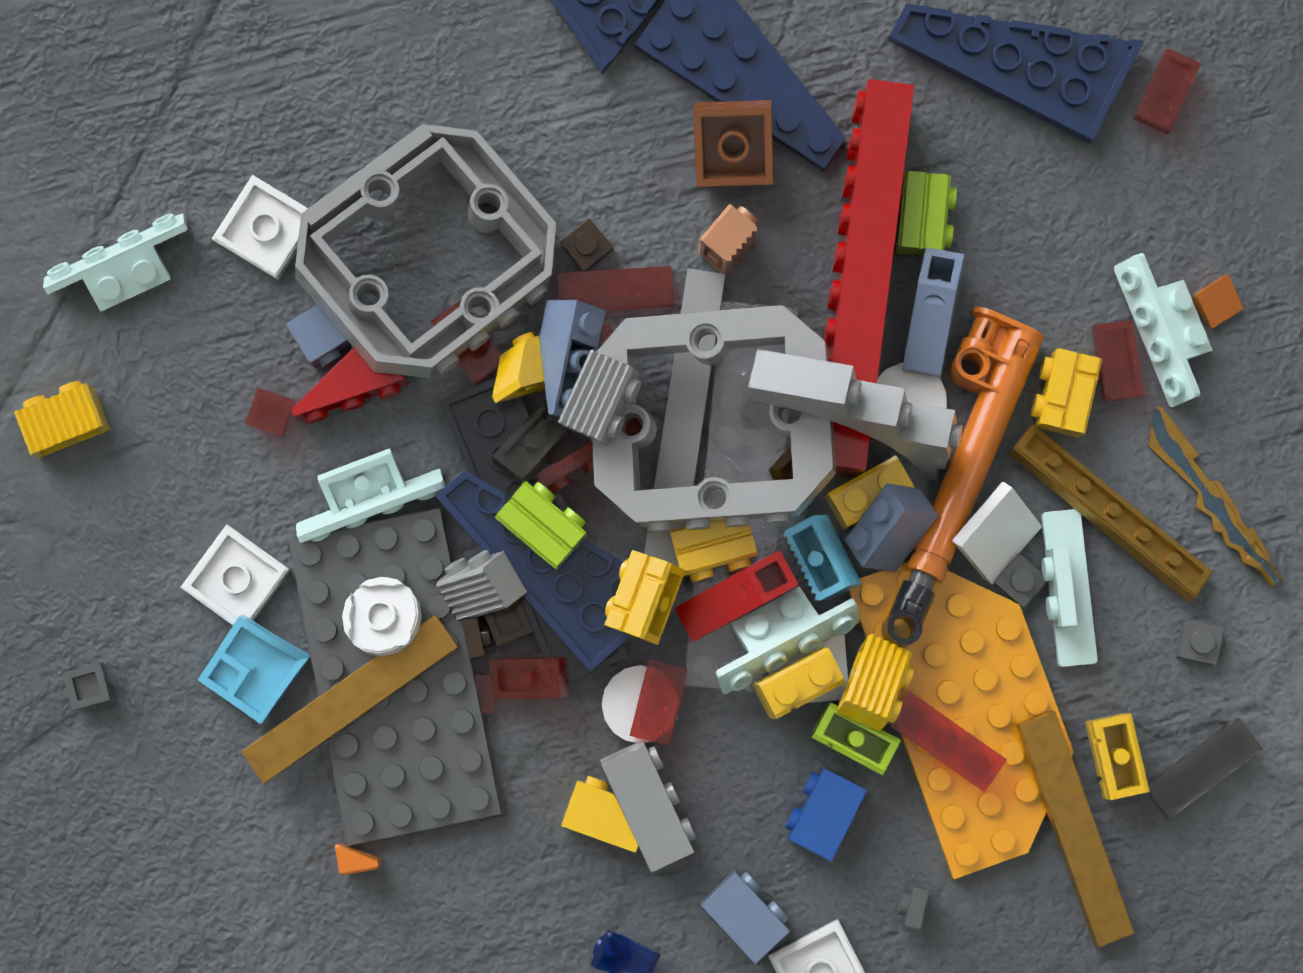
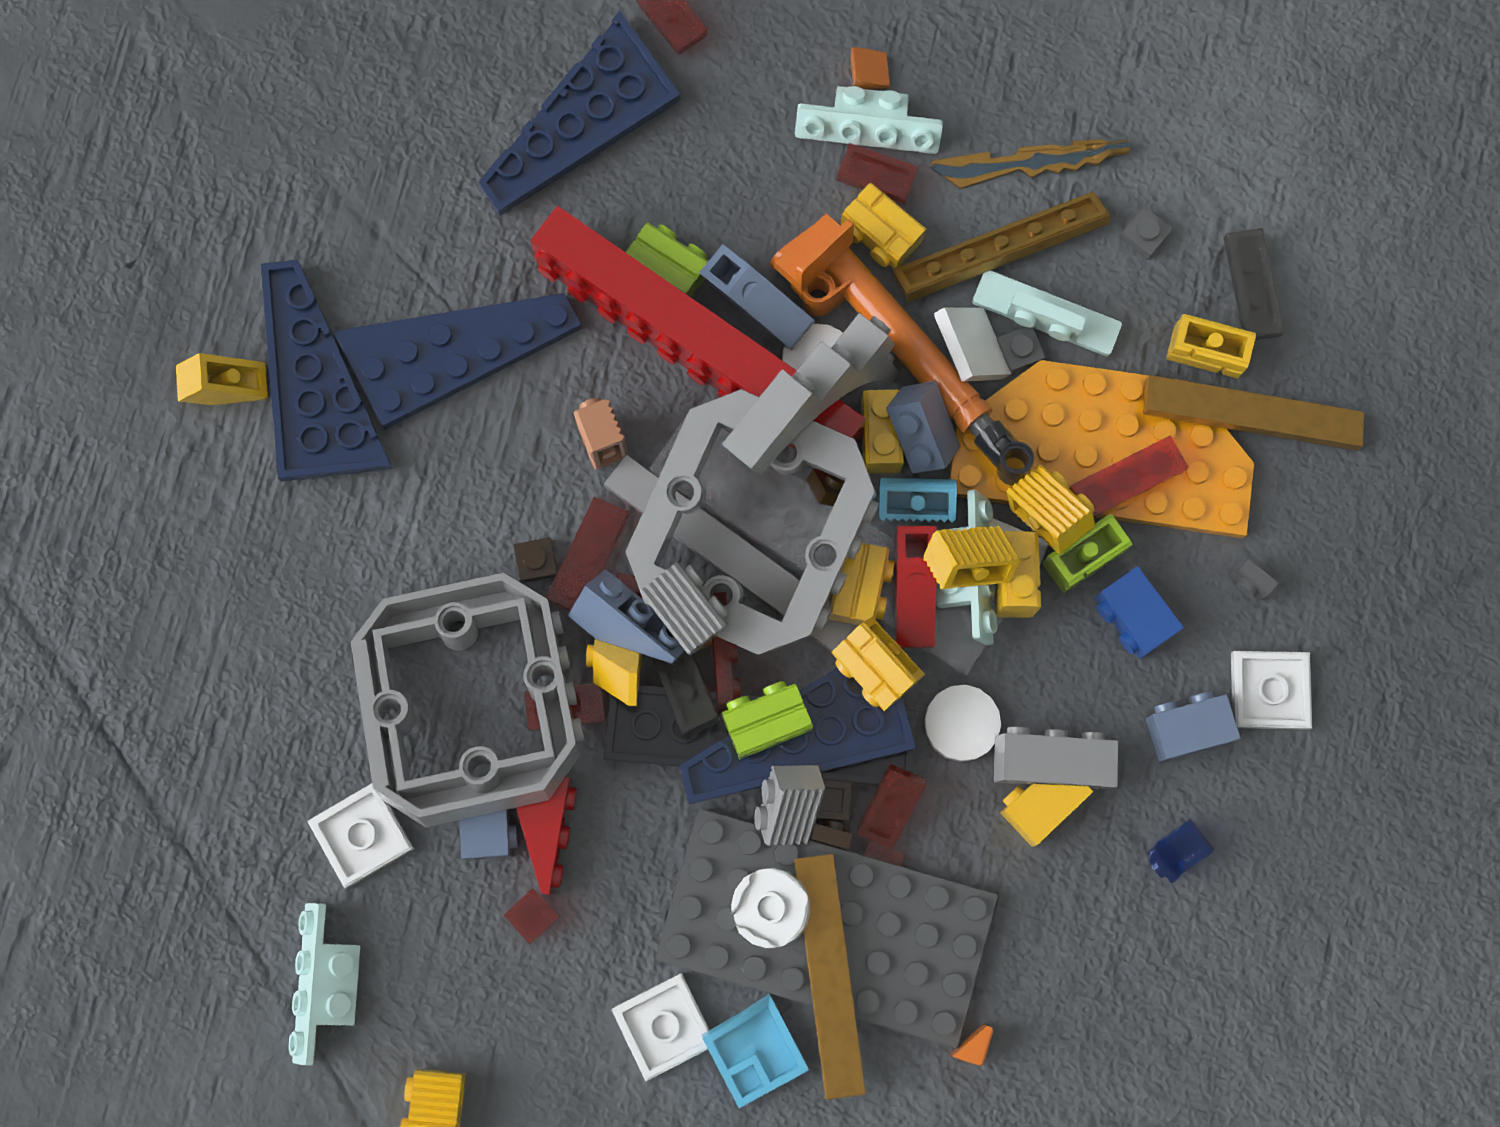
camera: 65 degrees left, 5 degrees down
light aqua bracket [296,448,445,543] -> none
clear red plate [629,659,689,746] -> none
dark orange brick [693,100,774,187] -> none
none -> orange panel [774,213,854,292]
none -> yellow brick [924,525,1021,589]

